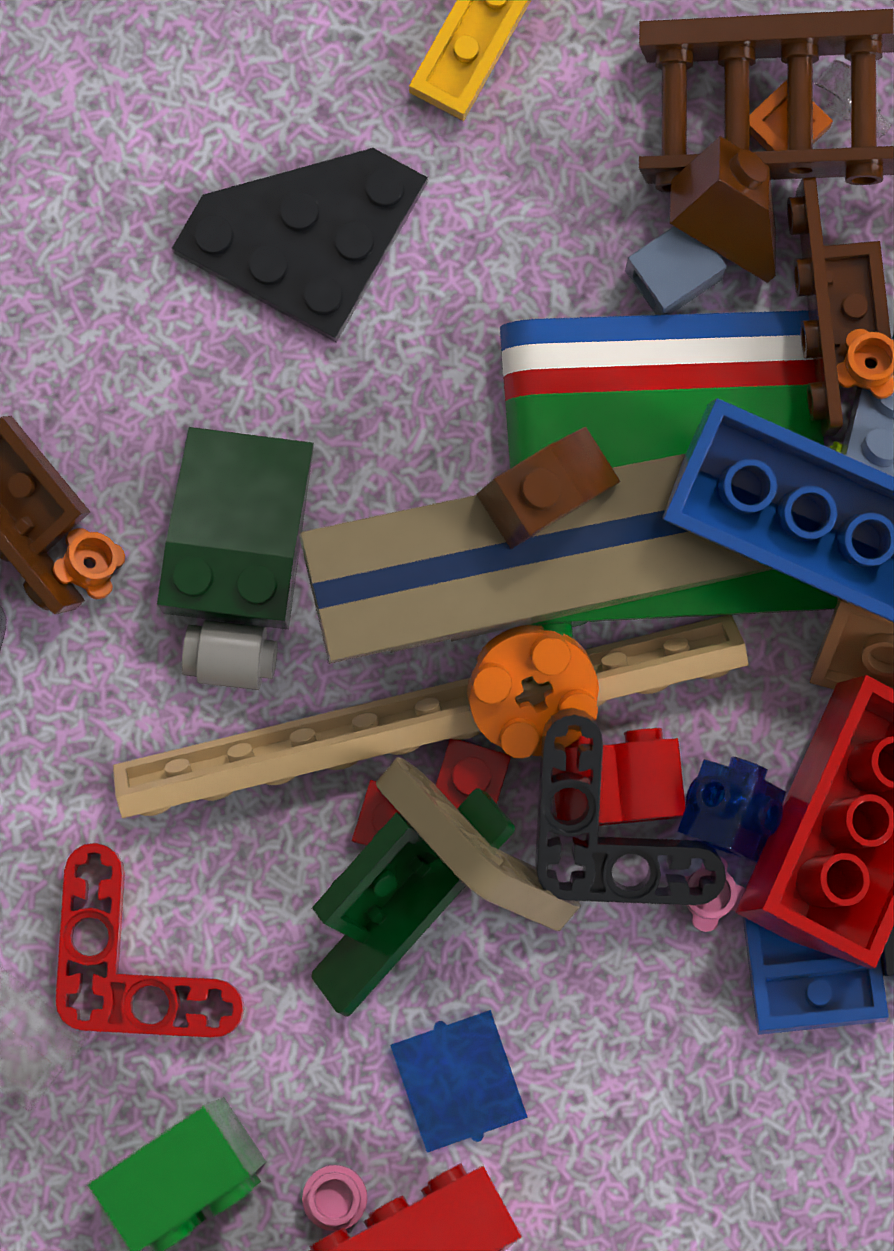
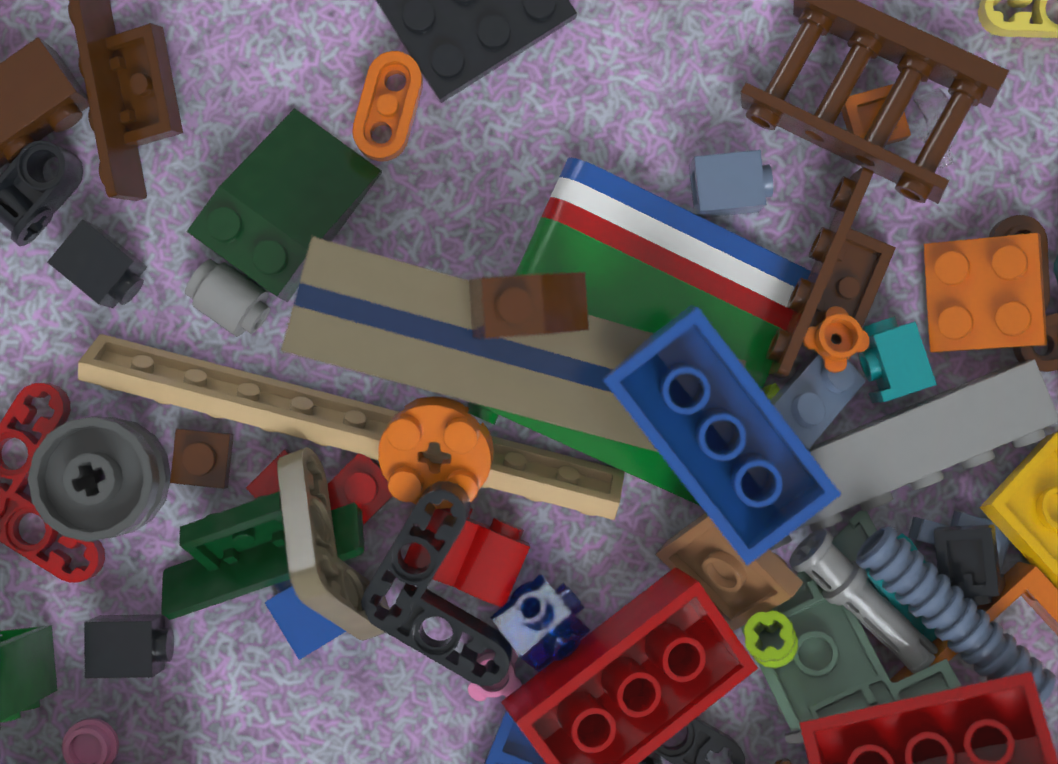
camera: 30 degrees right, 5 degrees up
orange plate [52,528,125,599] -> none
clear blue piece [390,1010,528,1153] -> none
reddish brown slope [669,136,776,283] -> none
none -> dark grey wheel [28,417,171,542]
none -> black brick [47,219,147,308]
none -> black brick [84,614,174,678]
none -> reddish brown plate [170,429,234,489]
none -> blue brick [264,579,346,660]
none -> orange plate [352,51,423,162]

